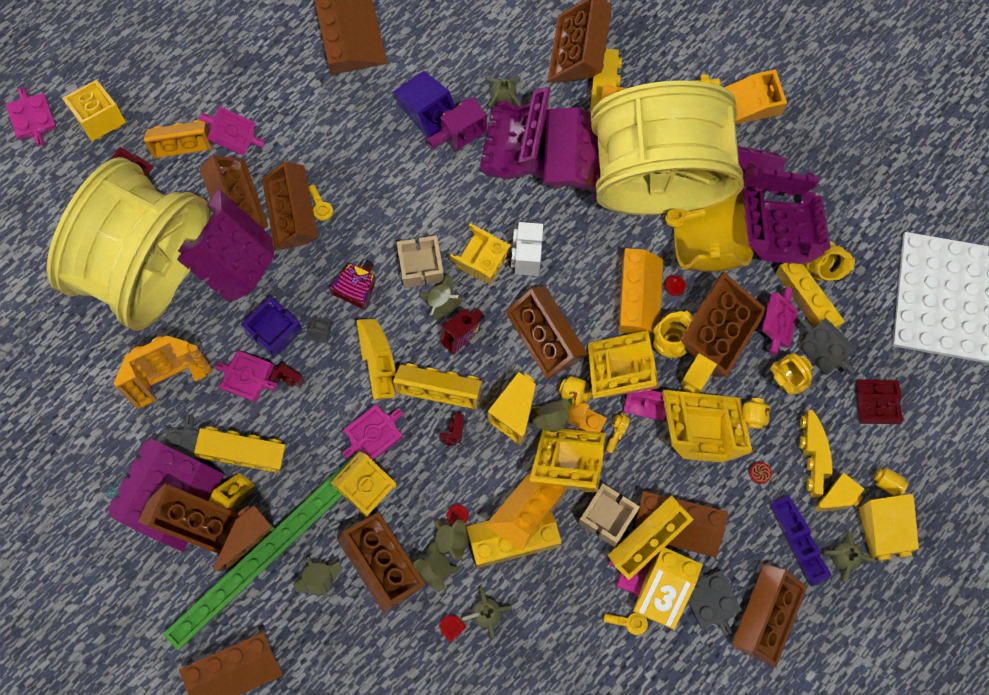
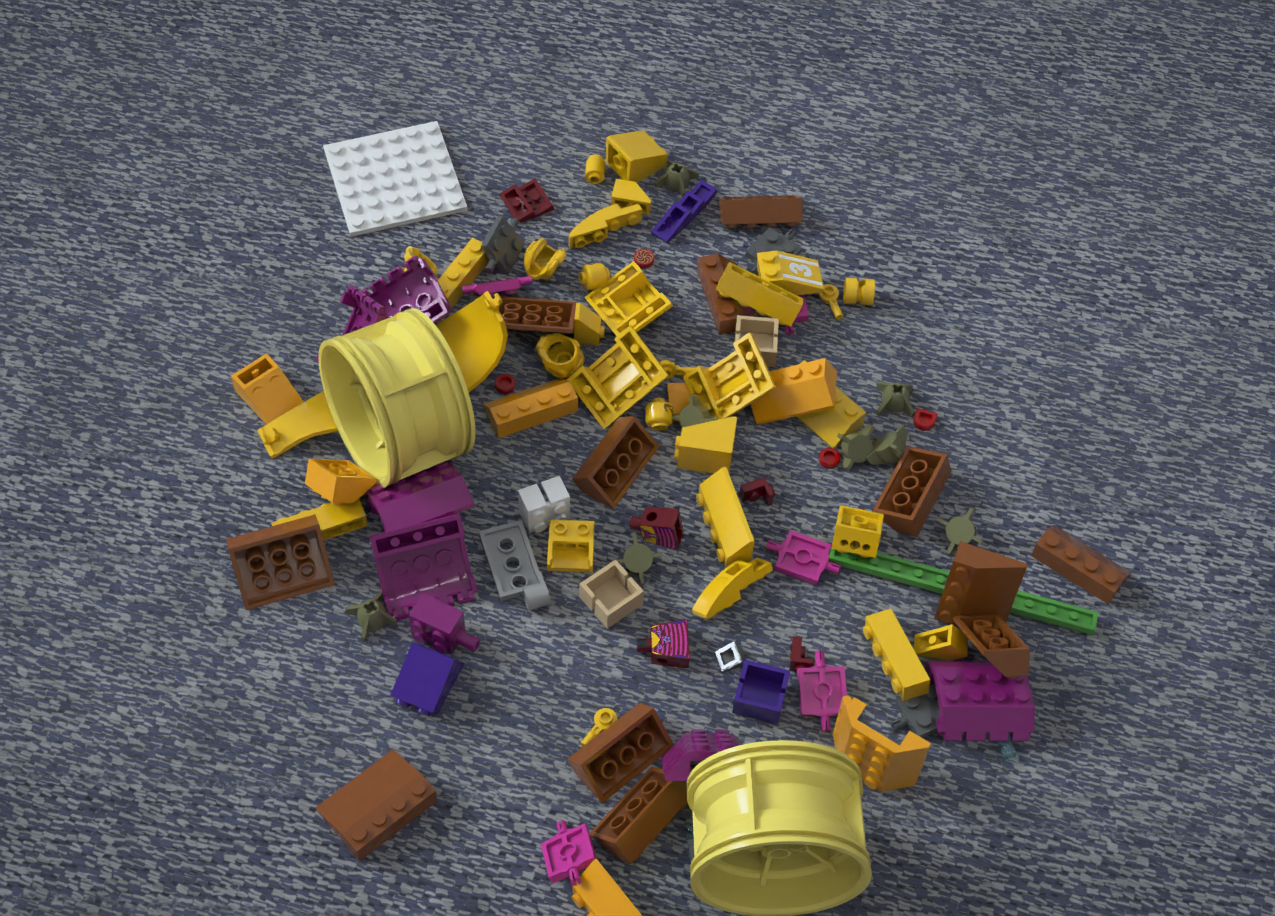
camera: 120 degrees left, 15 degrees down
none -> light grey hinge [479,520,551,611]
none -> yellow wheel [843,277,875,306]

